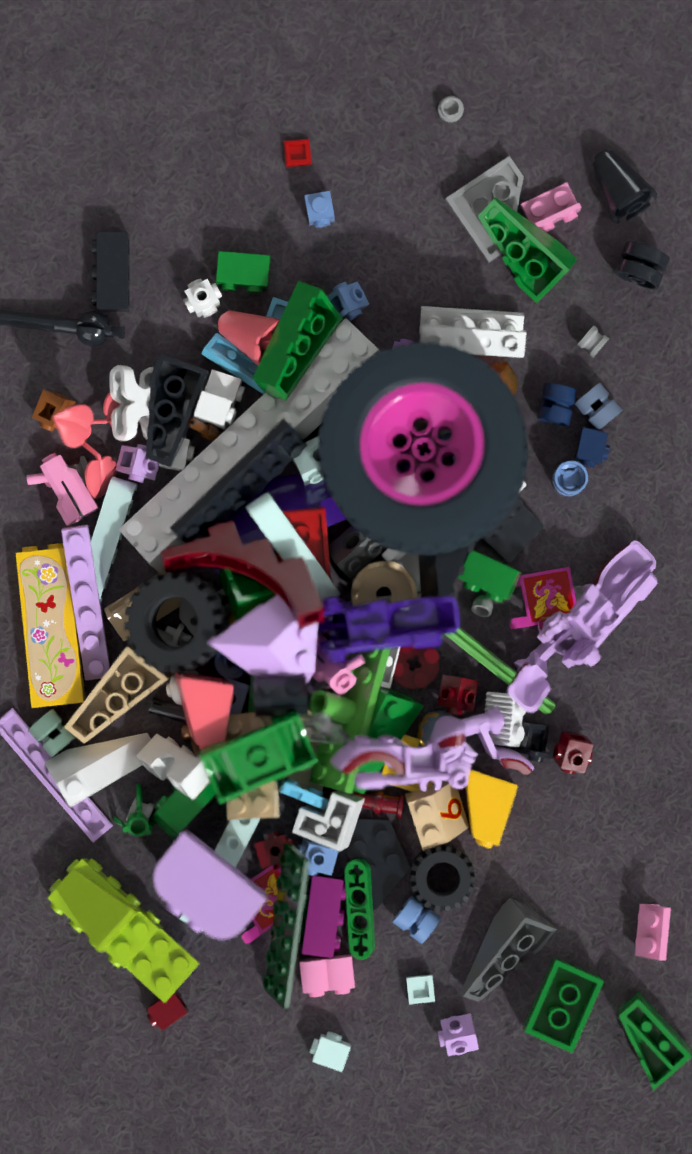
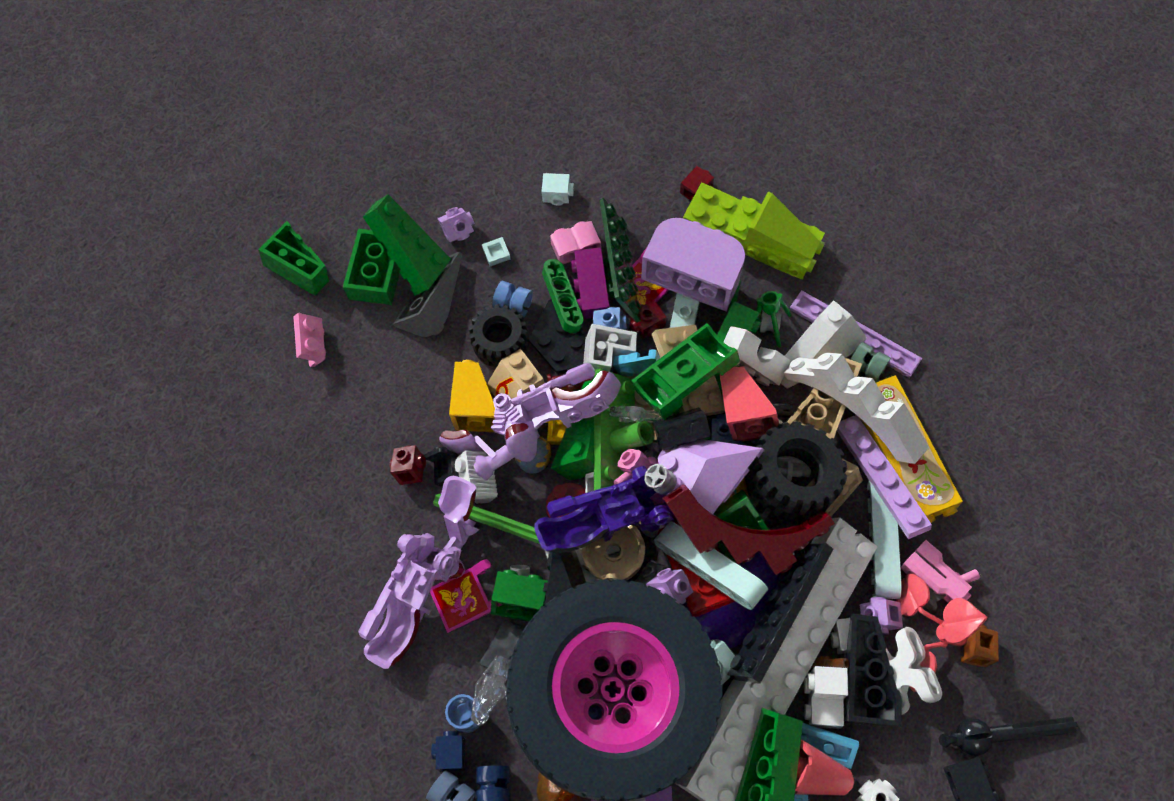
camera: 175 degrees right, 20 degrees down
dark red brick [437,675,479,715] -> none
none -> green wedge [363,194,451,295]
none -> clear plate [471,655,508,726]
none -> light grey wheel [644,464,677,495]
none -> lavender brick [646,568,693,604]
none -> white arch [784,353,929,464]

